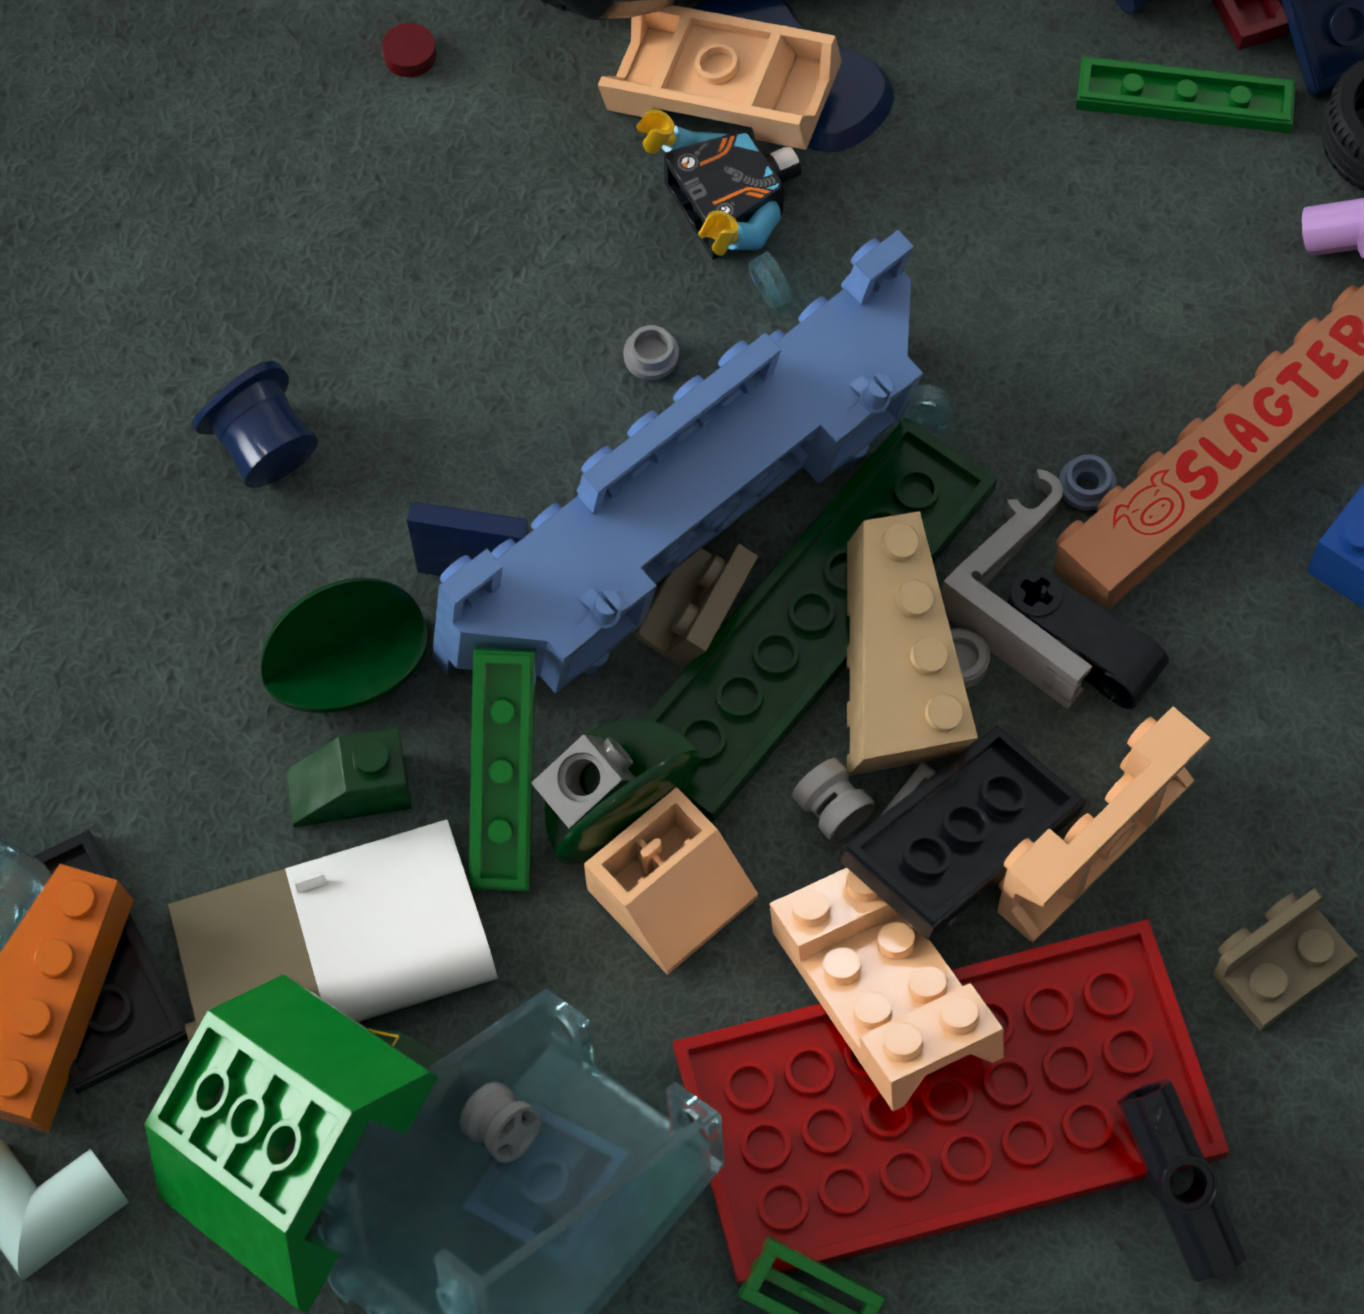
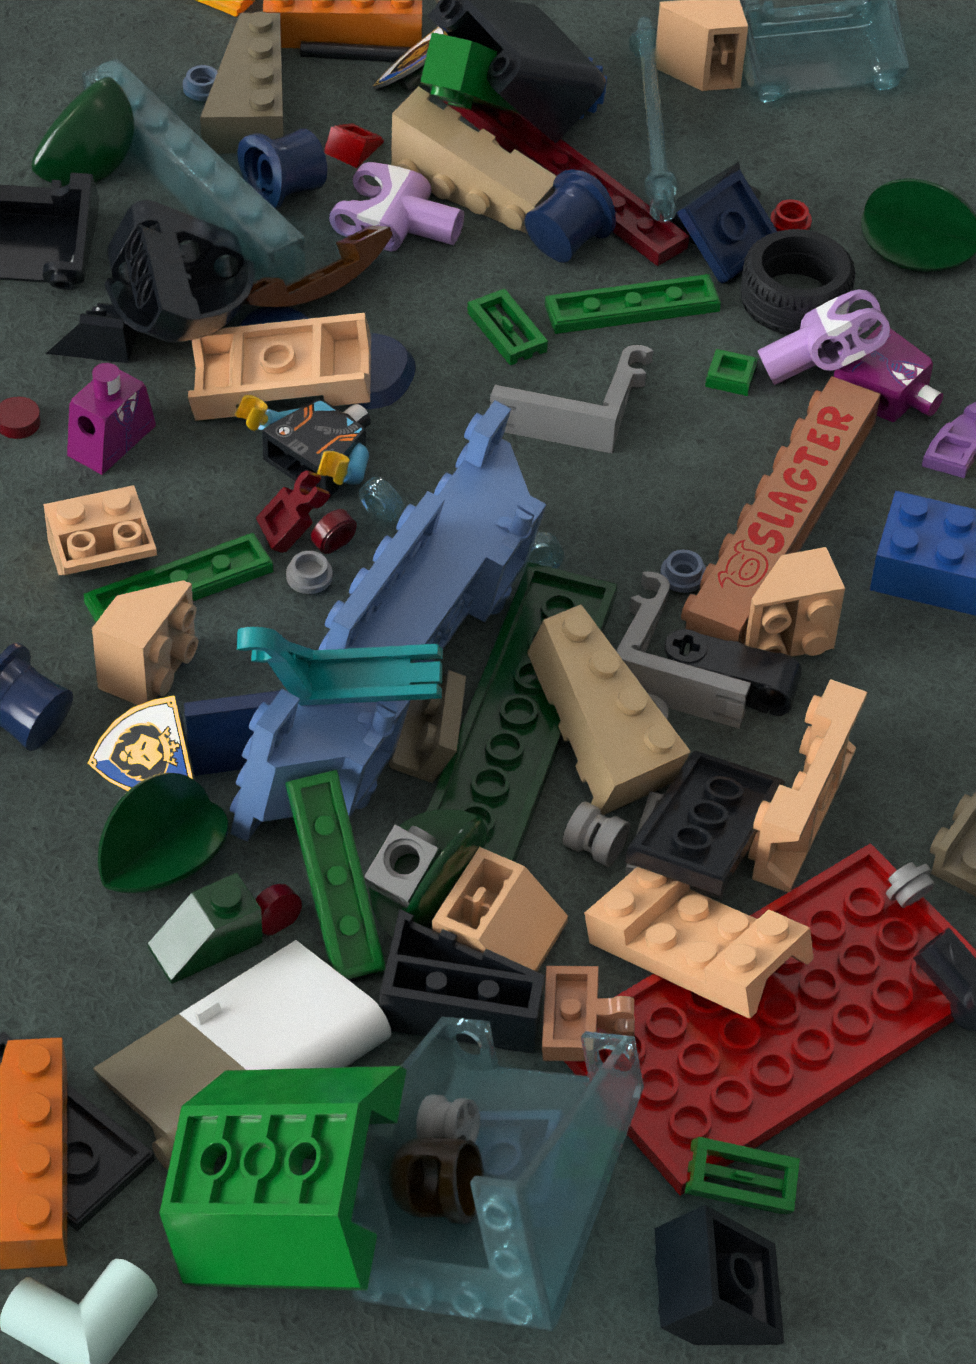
camera: 25 degrees left, 15 degrees down
none -> light nougat slope [43,485,157,575]
none -> magenta torso [67,363,156,475]
none -> green tile [84,533,273,622]
none -> shield [87,695,196,791]
none -> light nougat slope [92,580,198,705]
none -> teal hinge [237,627,443,706]
none -> dark red tile [255,883,302,935]
none -> dark red plate [256,470,330,553]
none -> dark red tile [311,509,357,554]
none -> black wedge [380,909,545,1054]
none -> dark brown helmet [389,1138,484,1225]
none -> green tile [467,289,548,366]
none -> light grey hinge [490,345,653,453]
none -> nougat plate [542,966,635,1061]
none -> green tile [705,349,758,396]
none -> light nougat slope [745,547,845,657]
none -> light grey plate [886,862,935,908]

